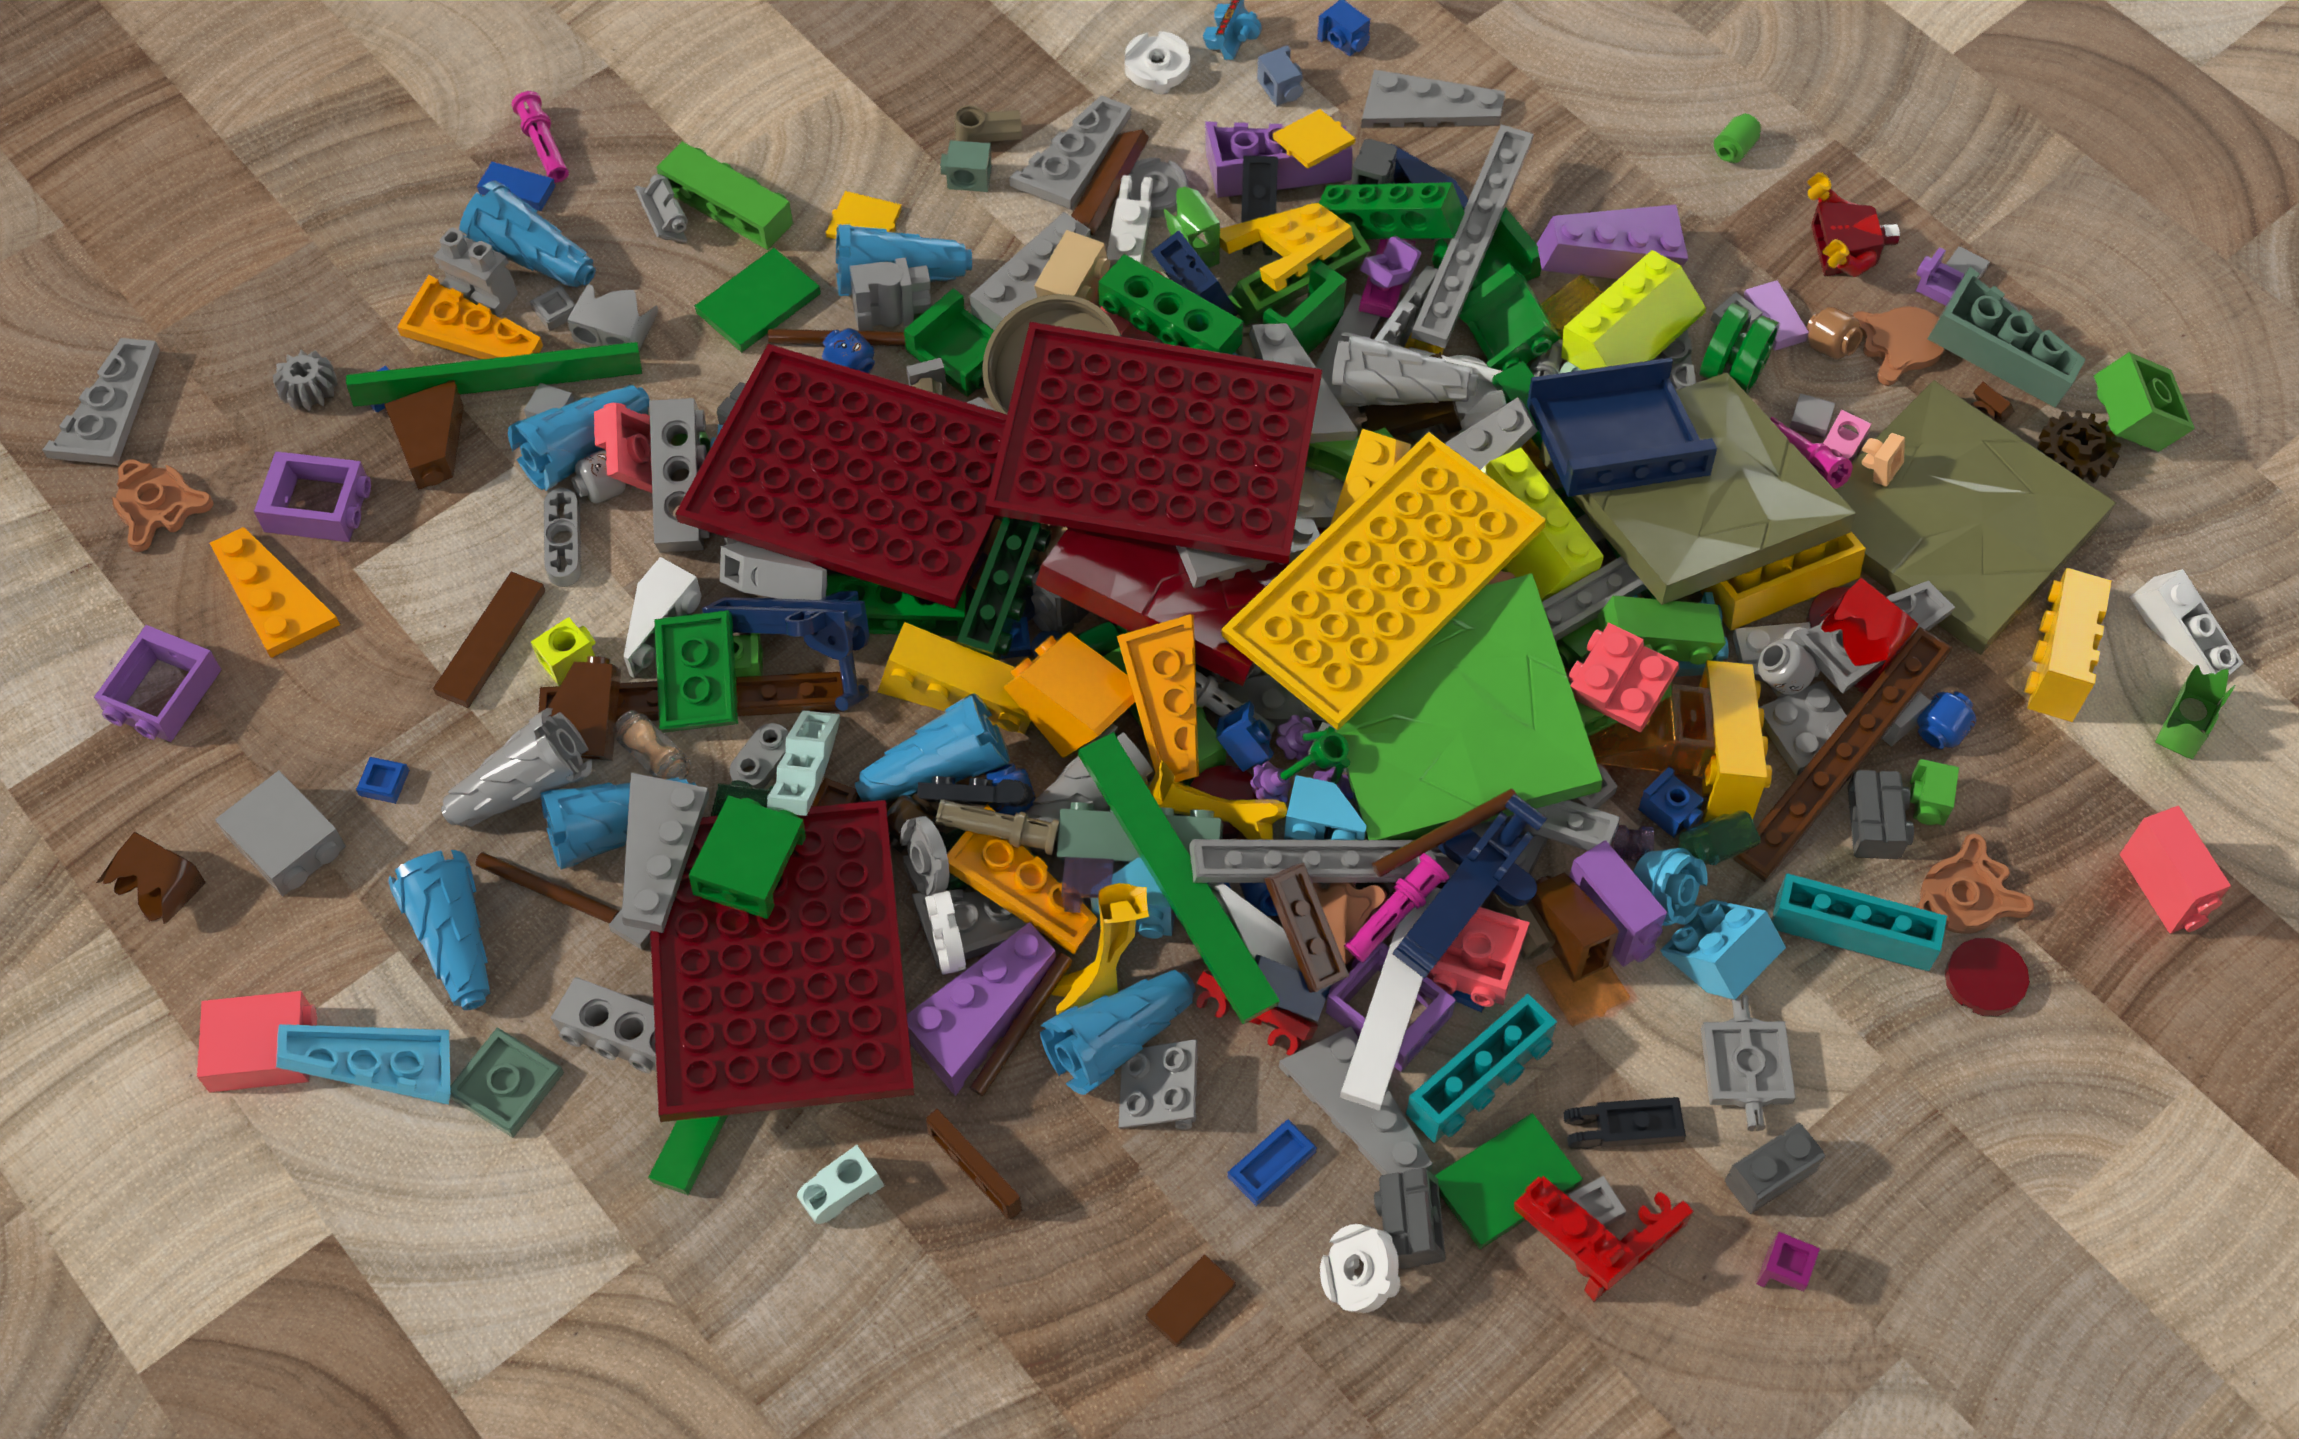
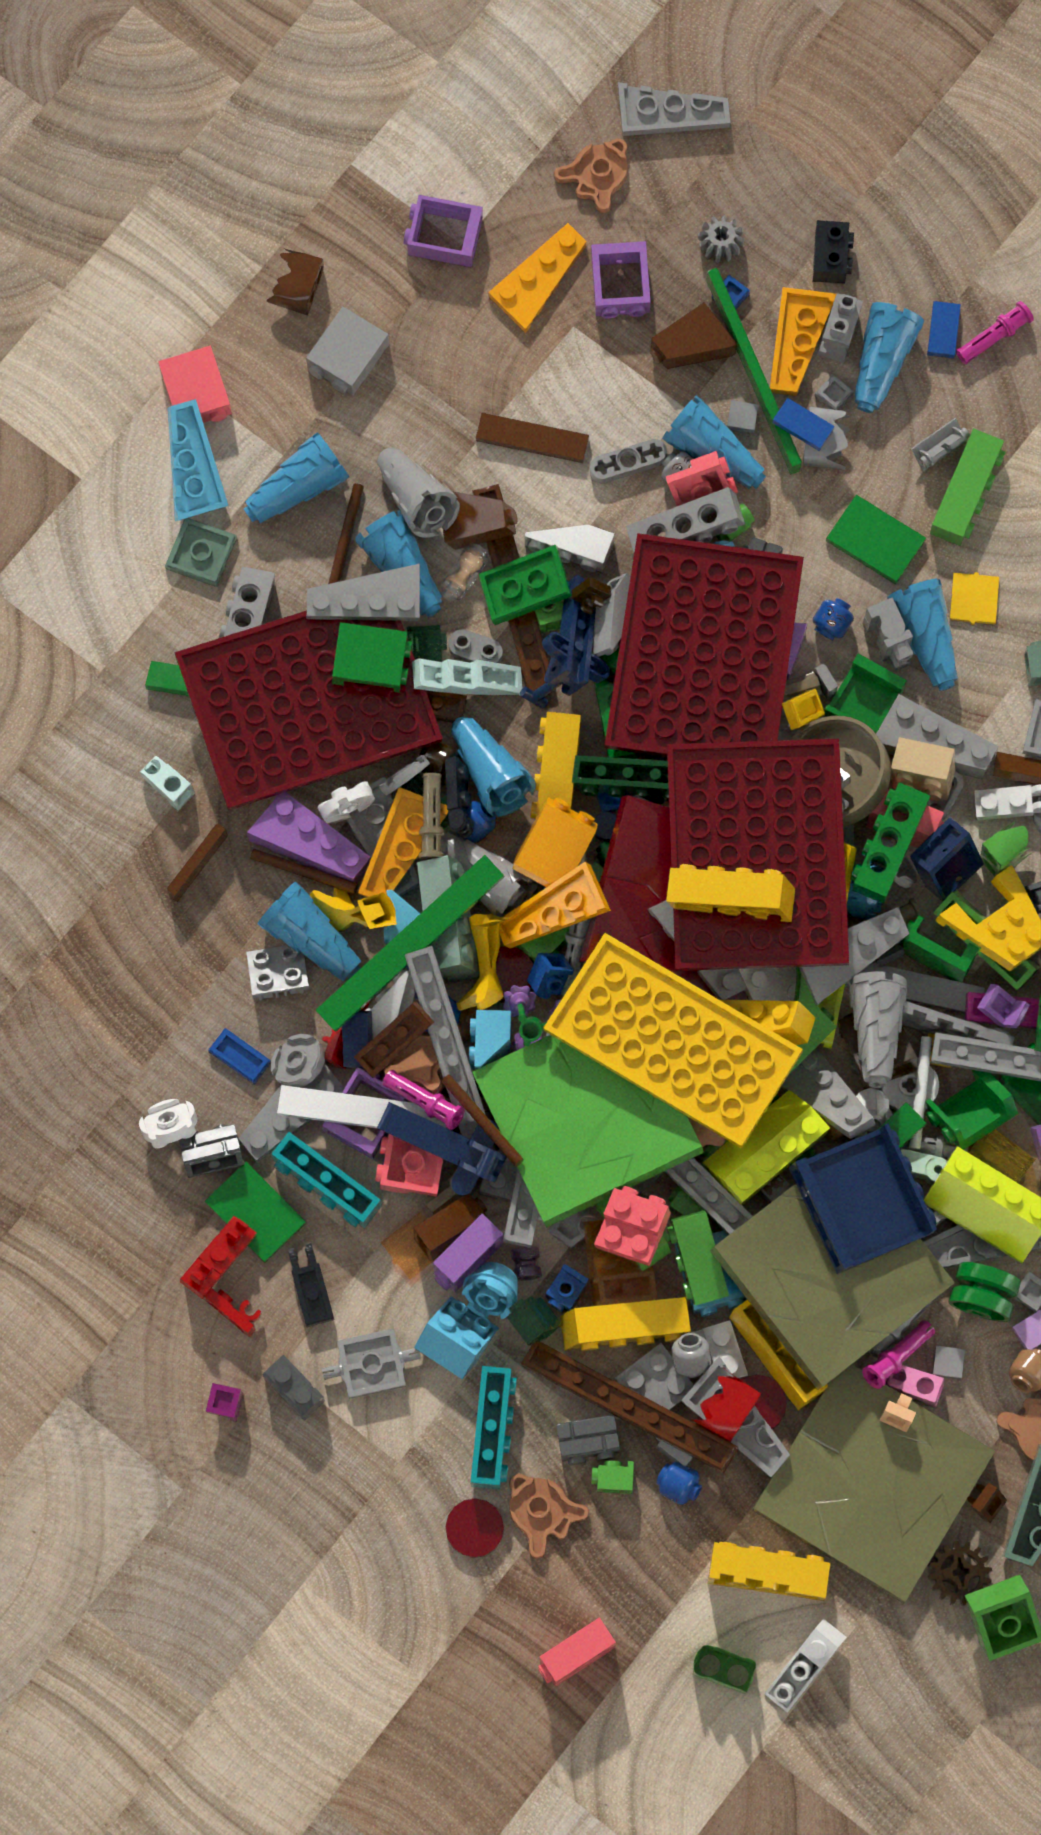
camera: 80 degrees right, 15 degrees up
blue tile [356,757,410,804] -> none
neon yellow brick [531,617,596,686] -> none
reddish brown bar [768,329,906,346] -> none
clear purple panel [1061,857,1116,913] -> none
reddish brown tile [1146,1254,1236,1348] -> none
light grey plate [1567,1176,1626,1227] -> none
none -> light grey tile [271,1033,325,1088]
none -> dark brown tile [572,577,612,615]
none -> yellow wedge [666,864,795,922]
none -> blue tile [772,398,834,451]
none -> yellow tile [782,689,825,730]
none -> black brick [812,220,854,284]

